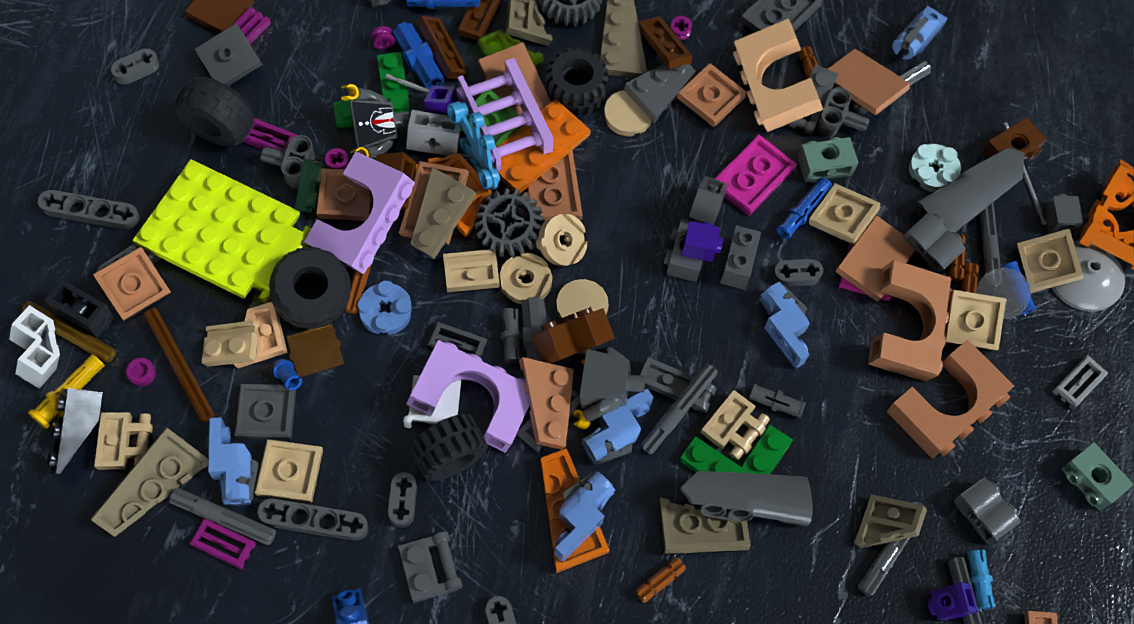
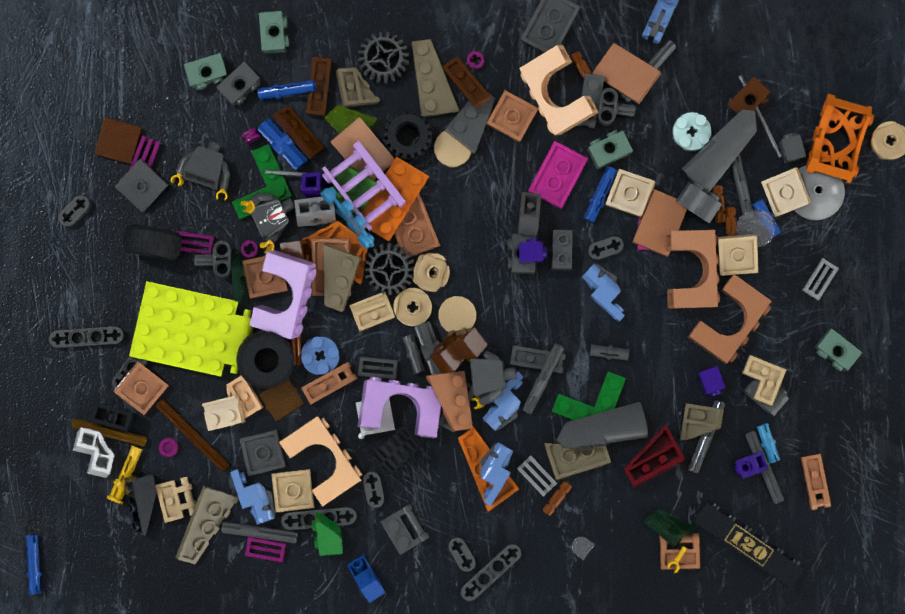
camera: 10 degrees left, 20 degrees up
blue pin [273,359,302,391] -> none
tan plate [701,390,770,461] -> none
none -> dark grey torso [171,142,230,201]
none -> light nougat arch [279,416,362,507]
none -> nougat plate [302,362,358,404]
none -> green slope [312,512,343,556]
none -> light grey tile [517,455,557,497]
none -> dark red wedge [624,425,685,489]
none -> dark purple brick [697,366,725,397]
none -> tan plate [742,355,786,406]

